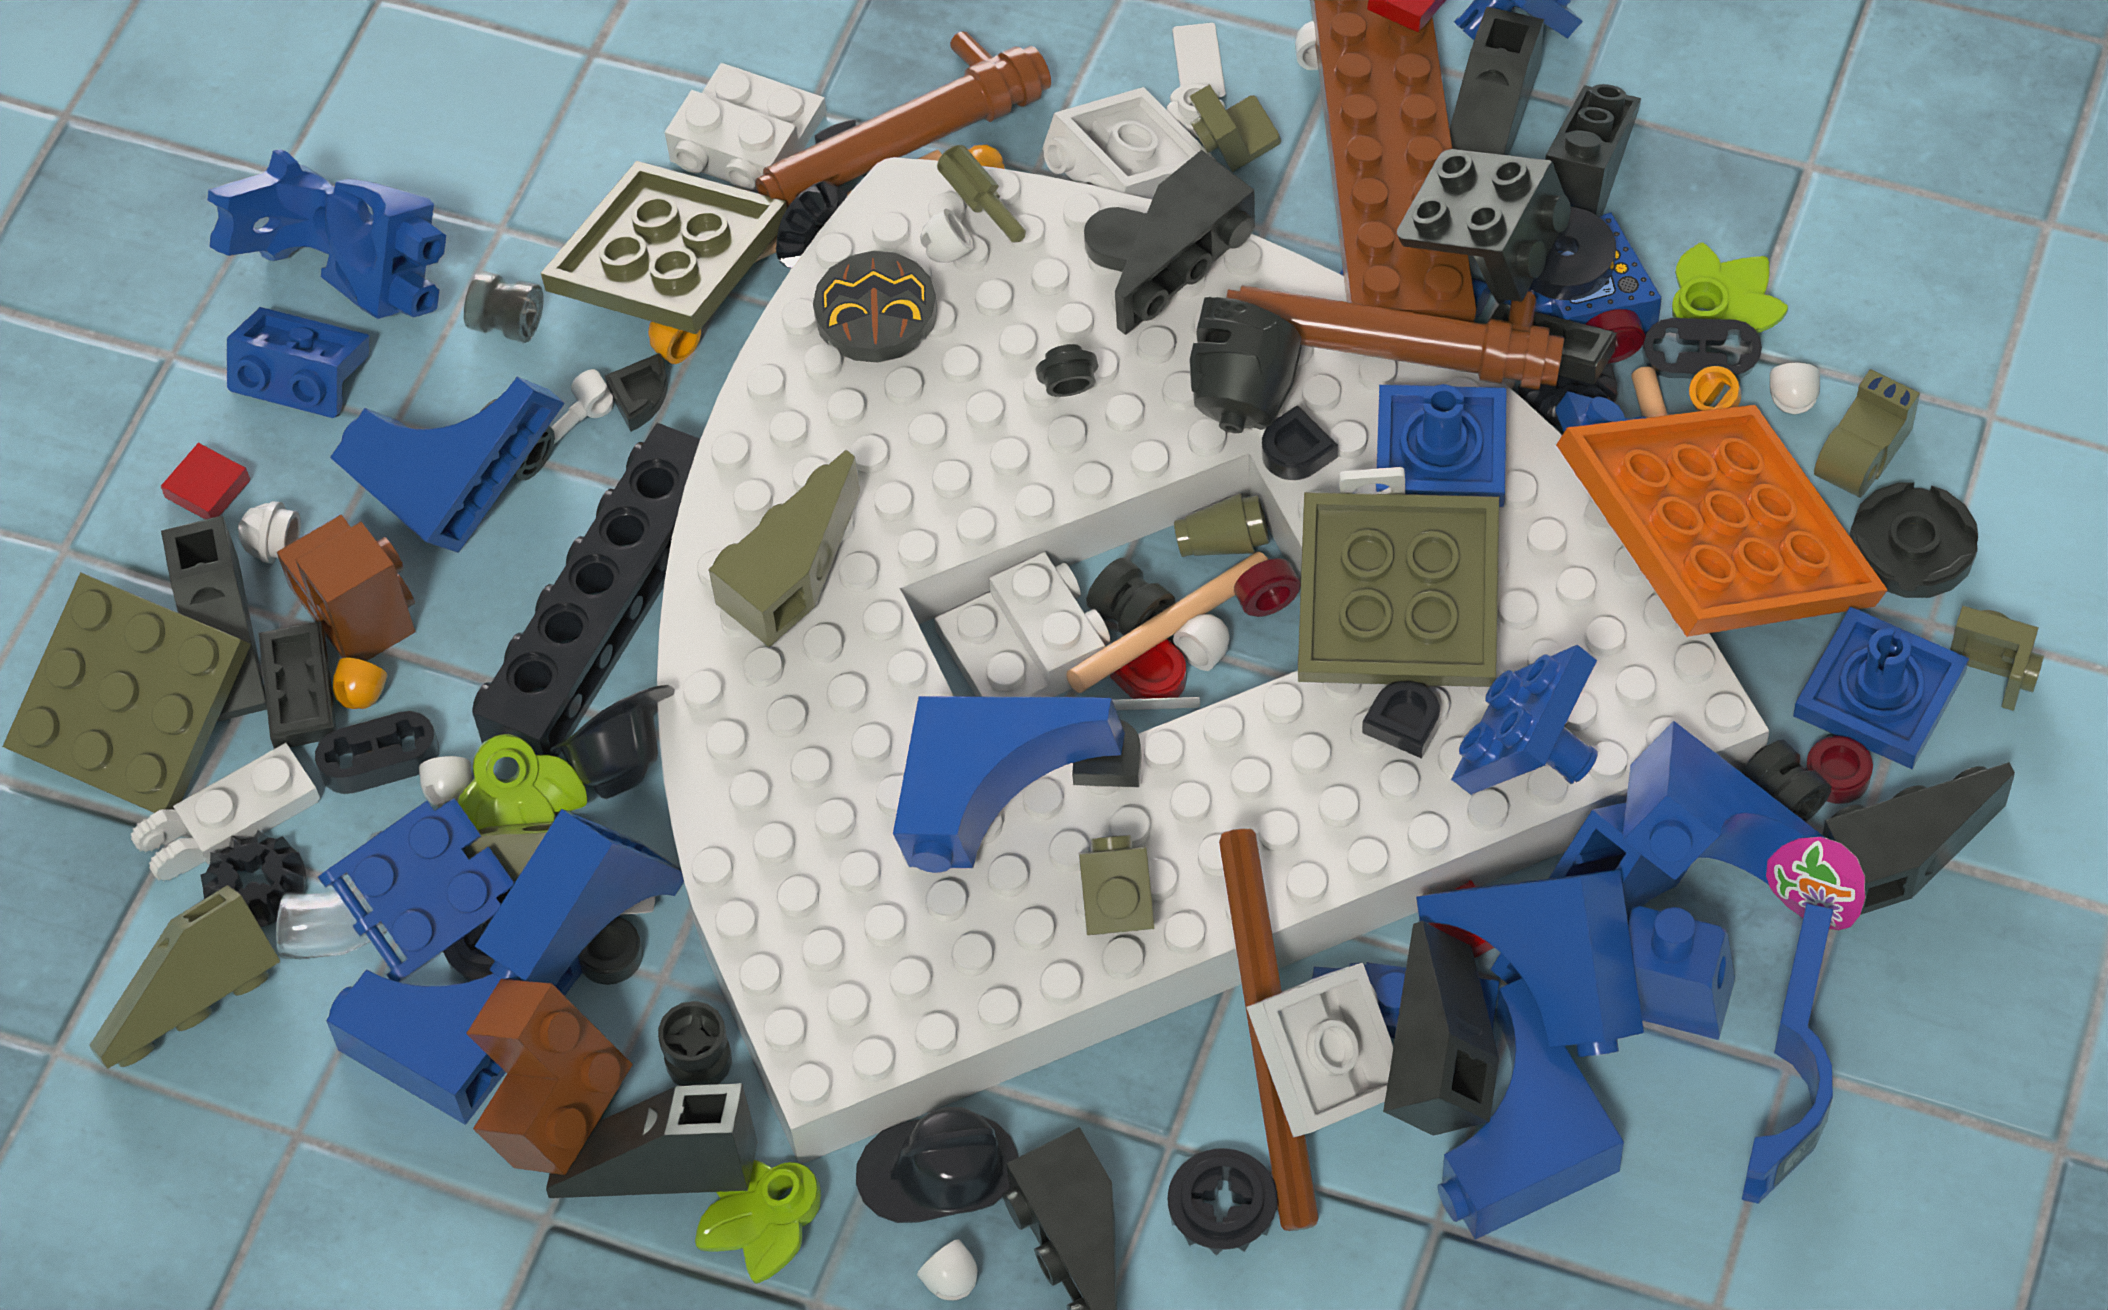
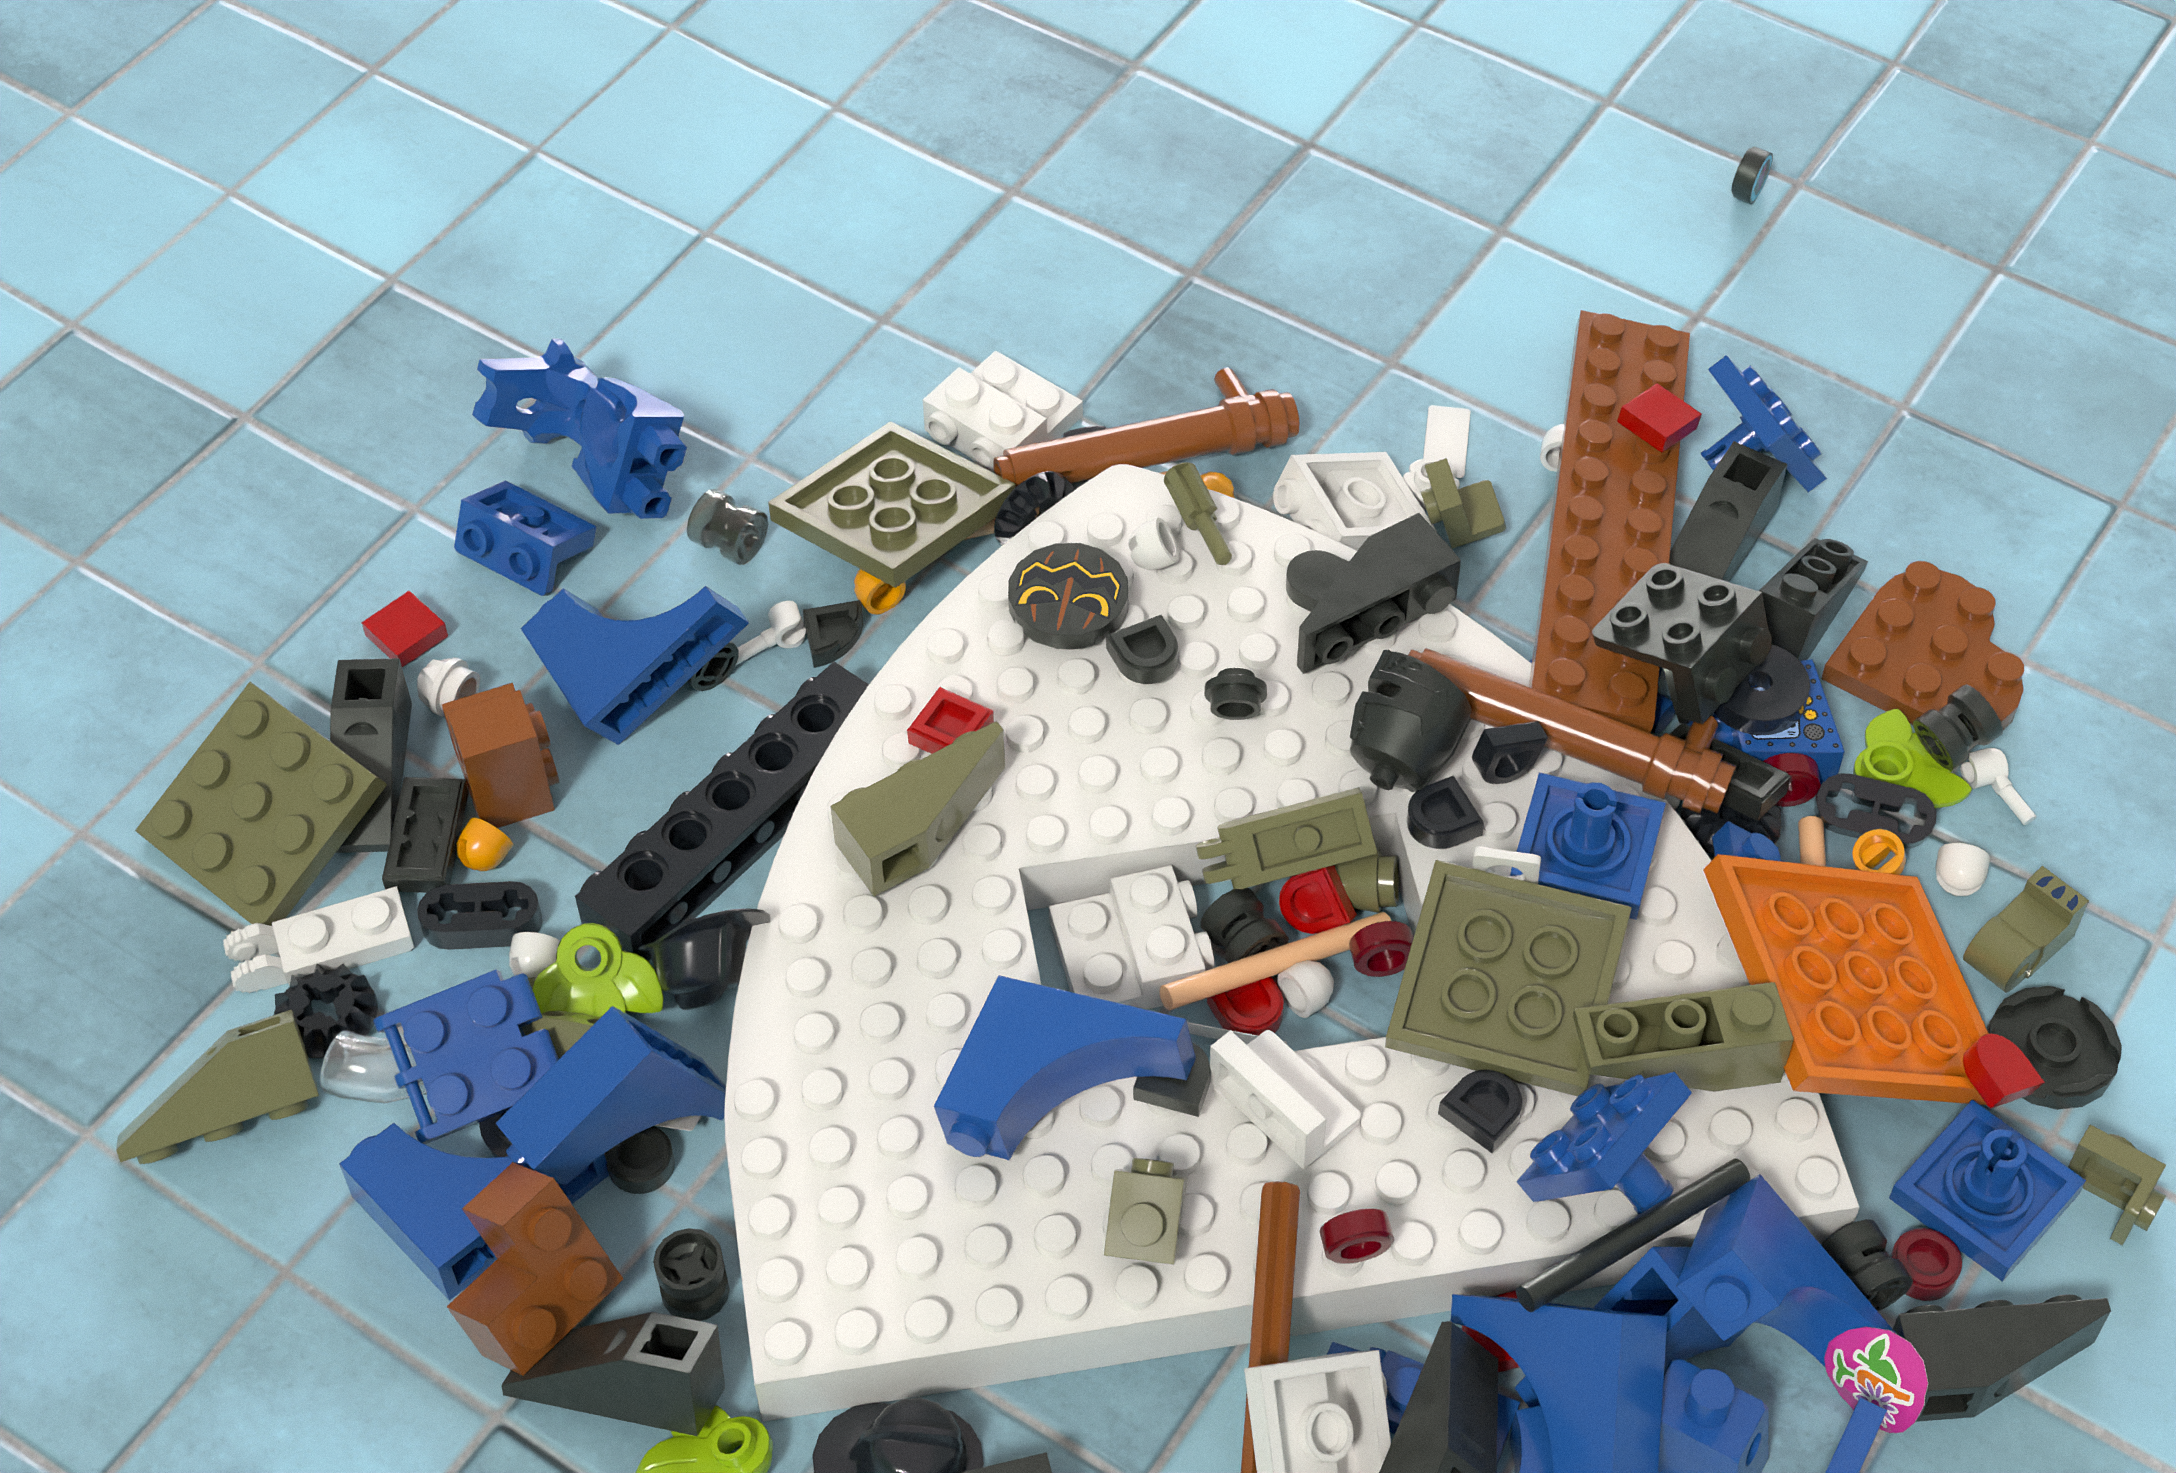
camera: 10 degrees right, 5 degrees down
none -> red tile [907,687,994,754]
none -> pearl dark grey tile [1106,615,1178,684]
none -> olive hinge [1195,787,1377,889]
none -> white panel [1210,1030,1361,1170]
none -> red tile [1279,865,1357,934]
none -> dark red tile [1319,1209,1394,1264]
none -> black tile [1472,721,1548,784]
none -> pearl dark grey bar [1516,1158,1750,1312]
none -> olive slope [1573,982,1794,1092]
none -> dark orange plate [1821,561,2024,730]
none -> pearl dark grey wheel [1913,684,2003,771]
none -> white hand [1960,748,2037,826]
none -> red tile [1963,1034,2045,1109]

